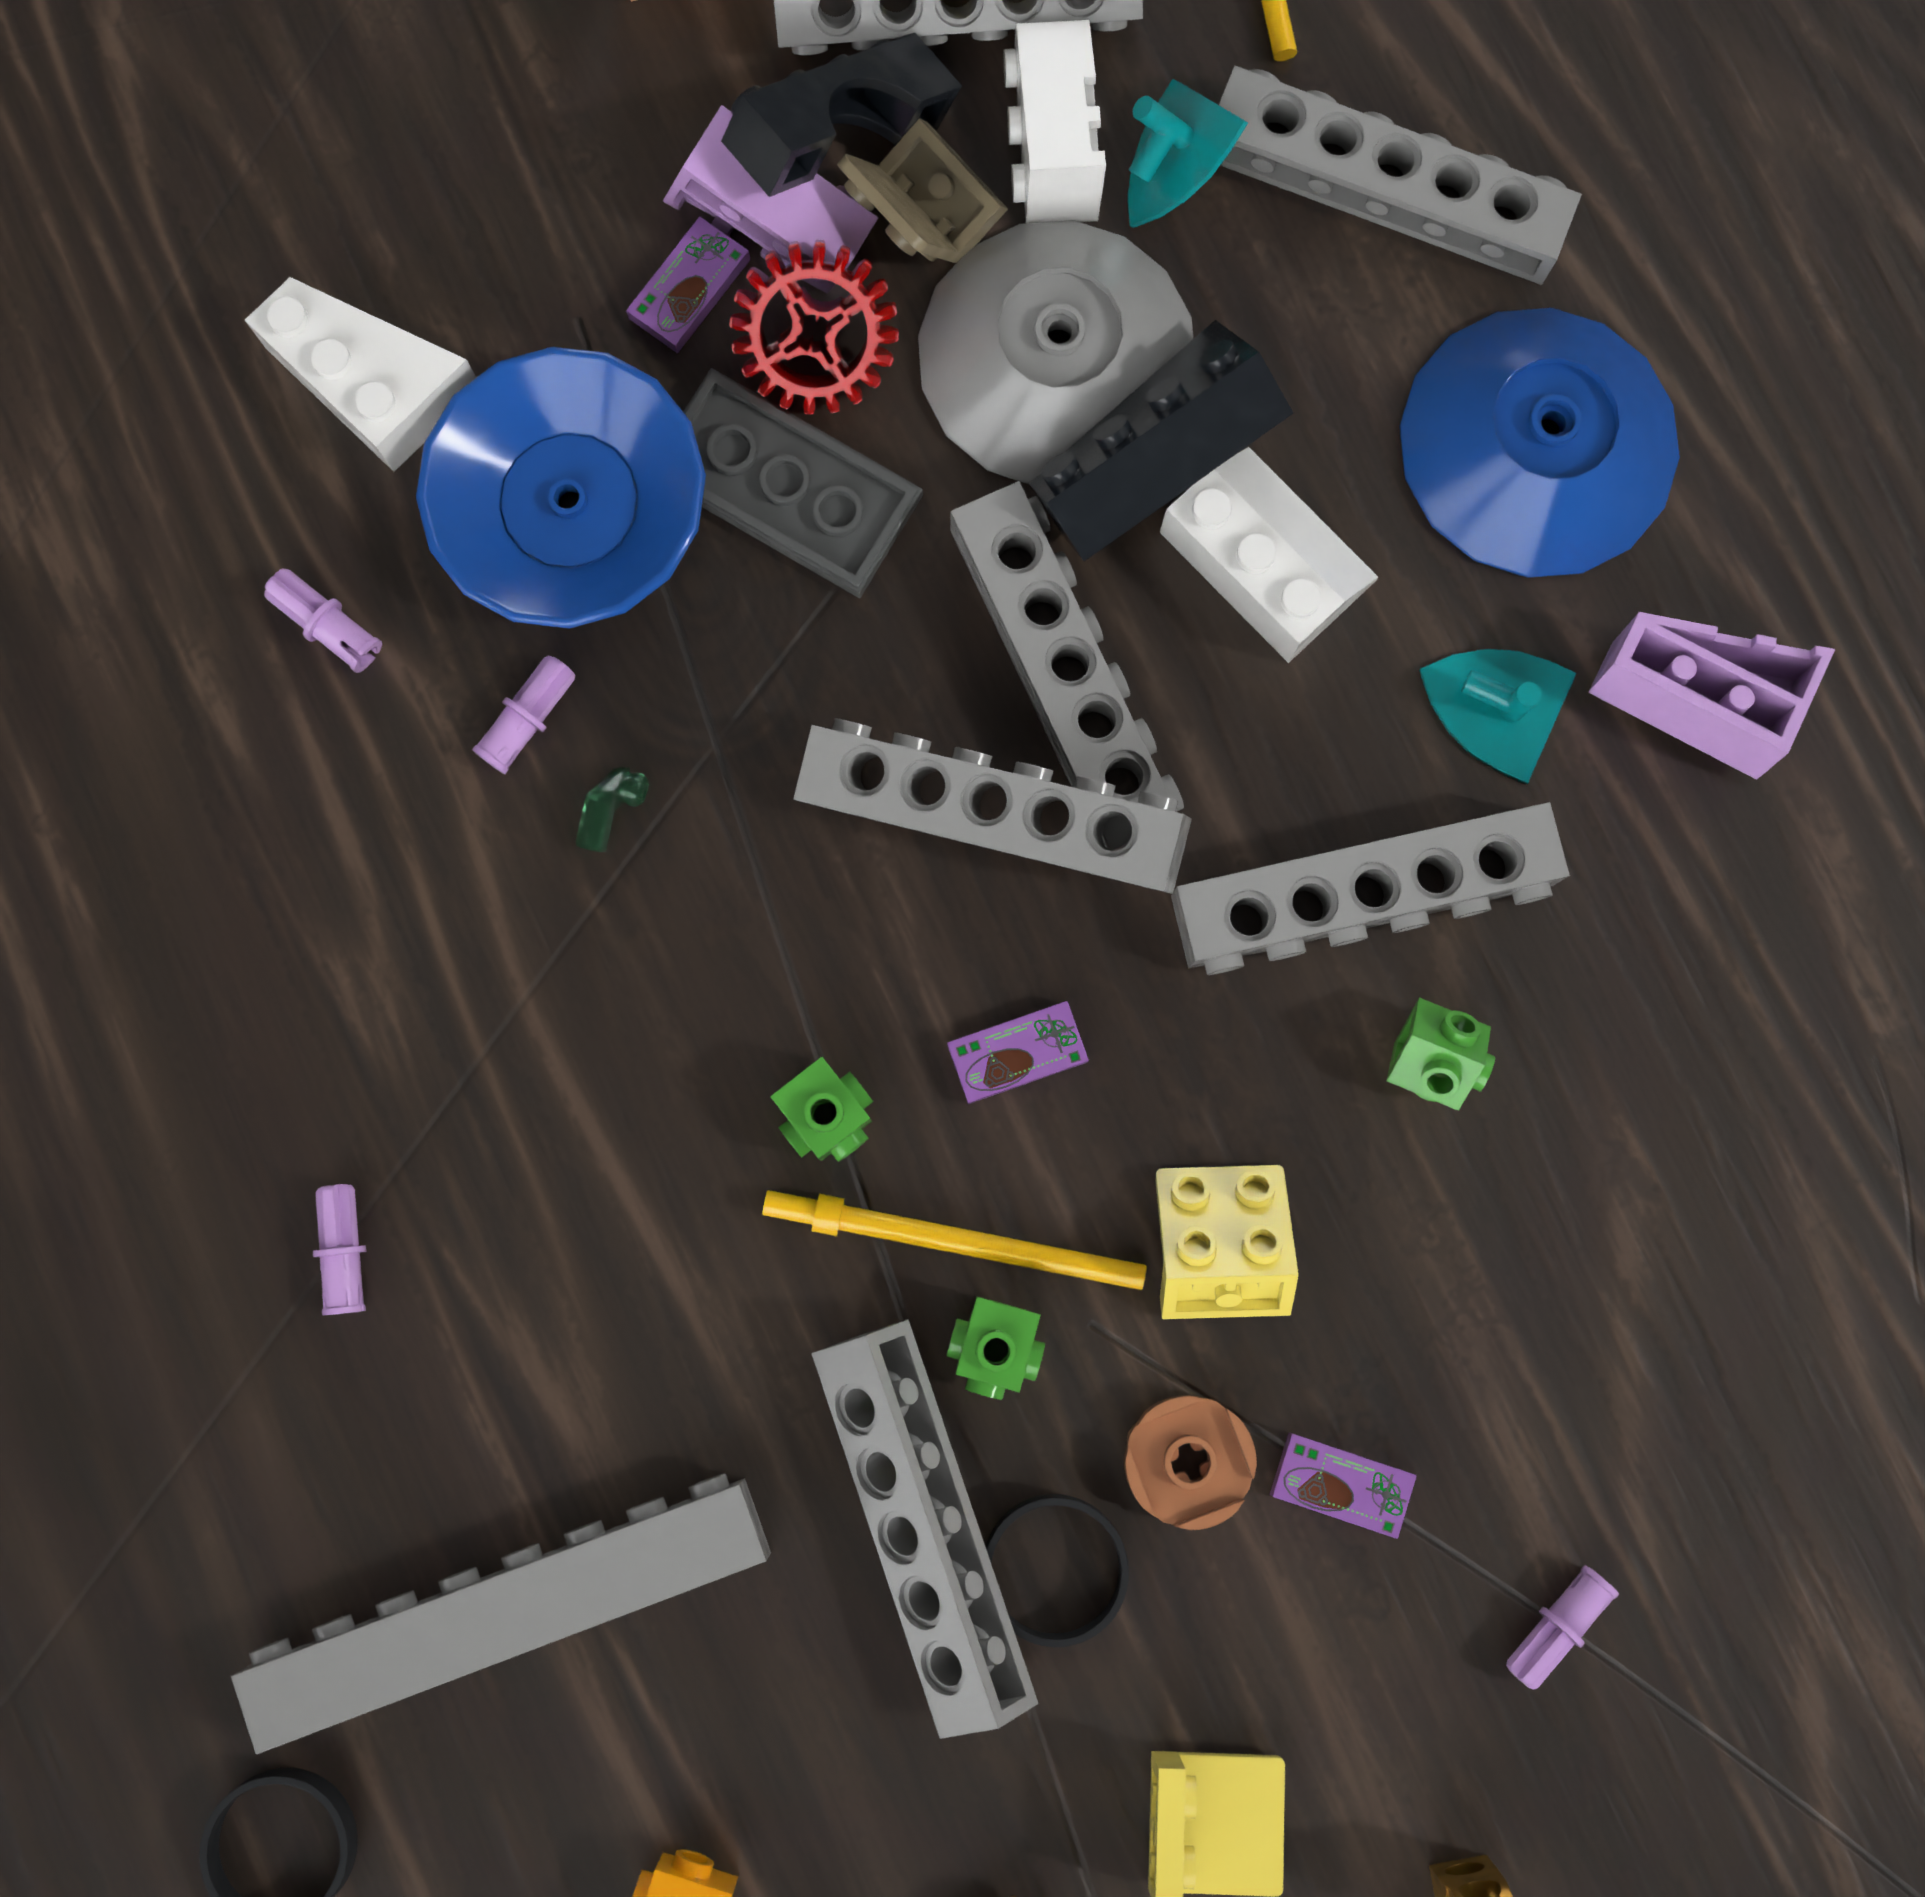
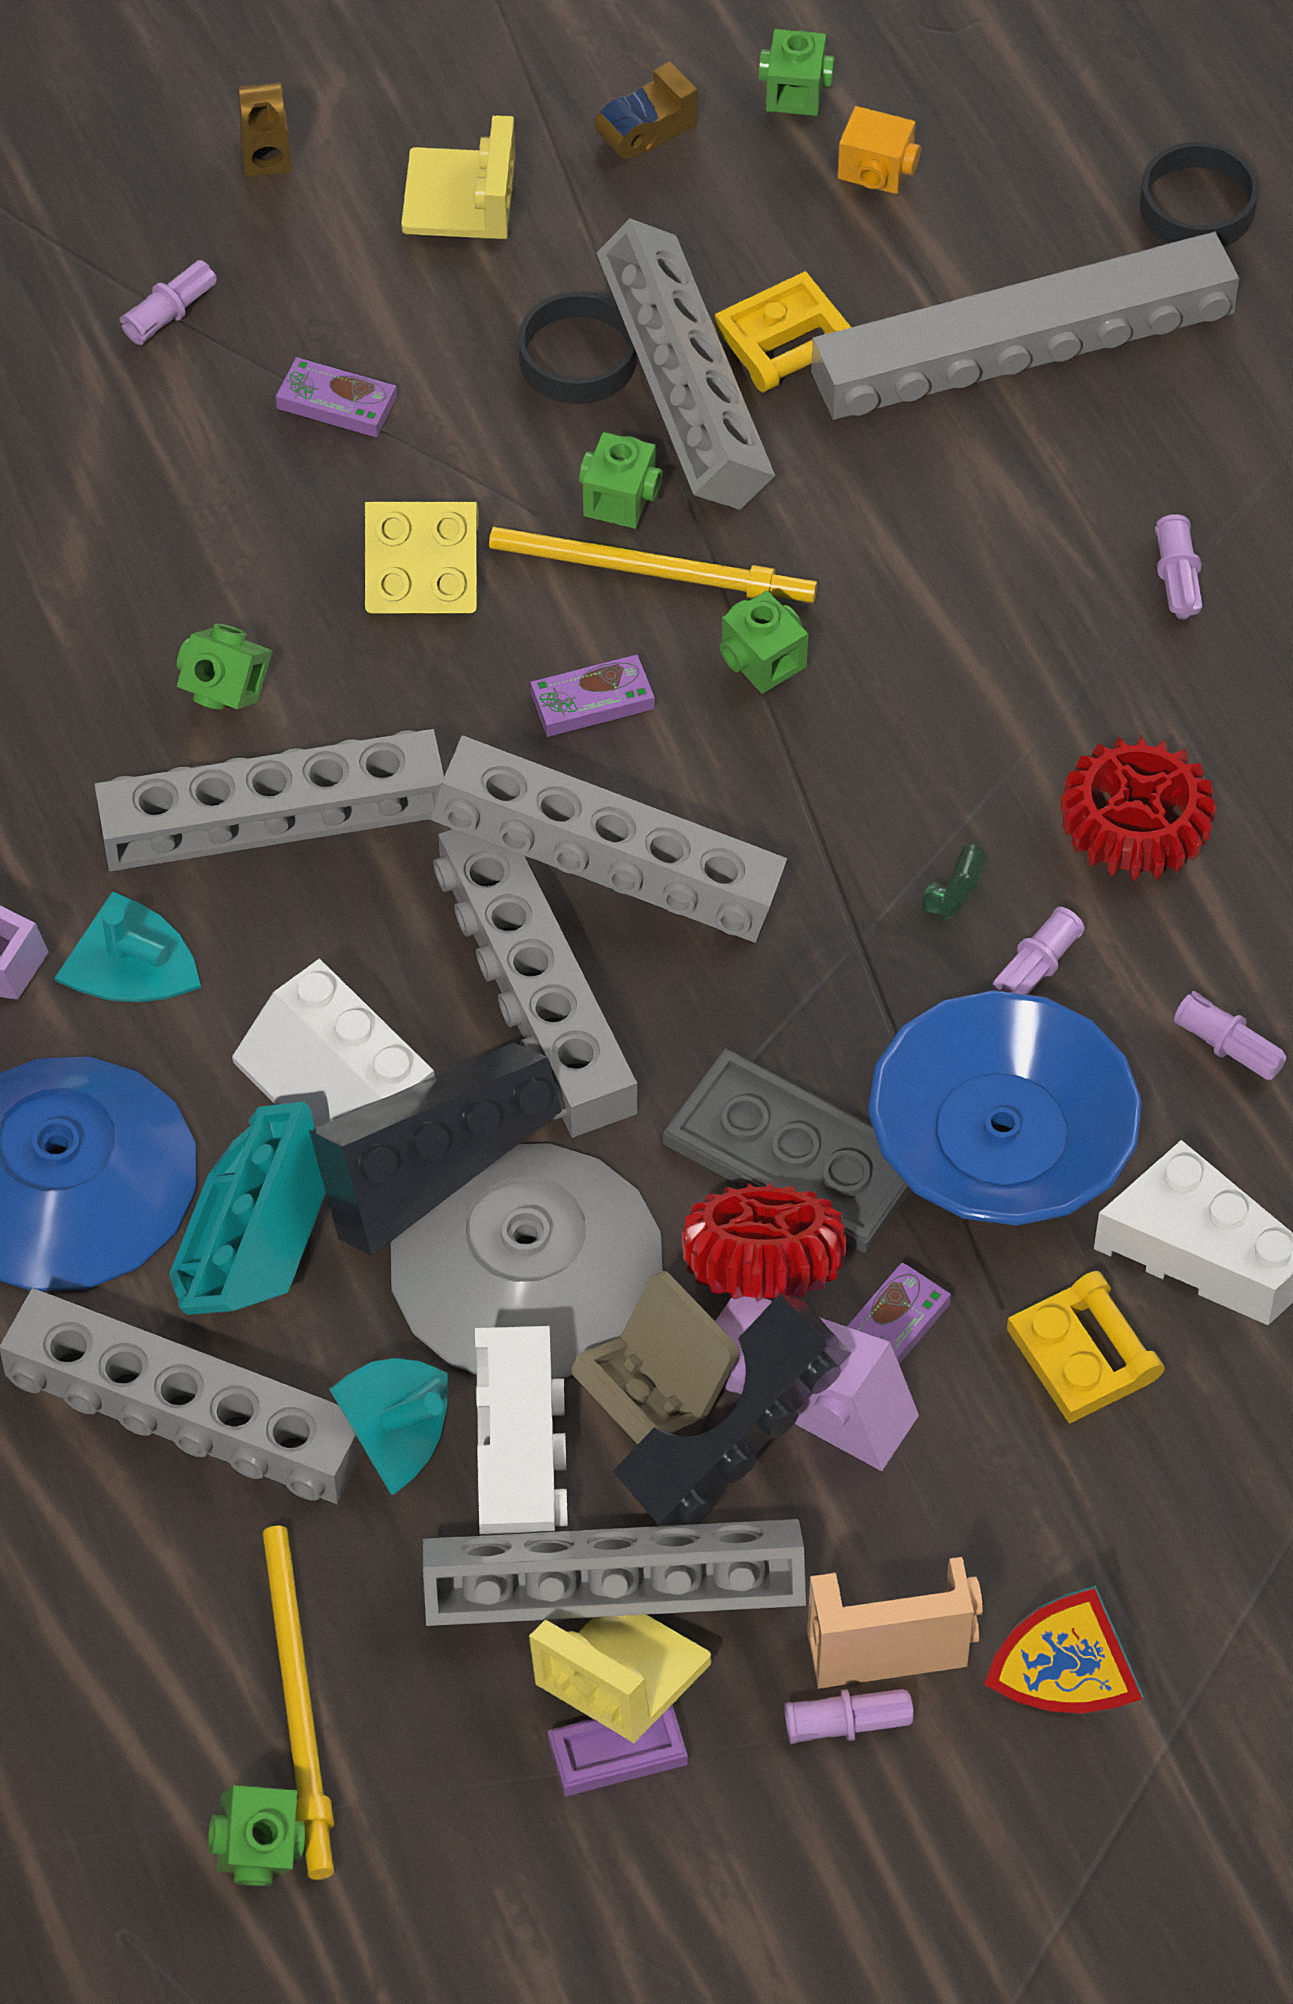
camera: 175 degrees left, 25 degrees down
nougat plate [1124,1395,1257,1530] -> none
none -> teal wedge [169,1102,326,1315]
none -> yellow plate [715,271,851,393]
none -> yellow plate [1007,1271,1165,1424]
none -> red gear [1060,735,1216,882]

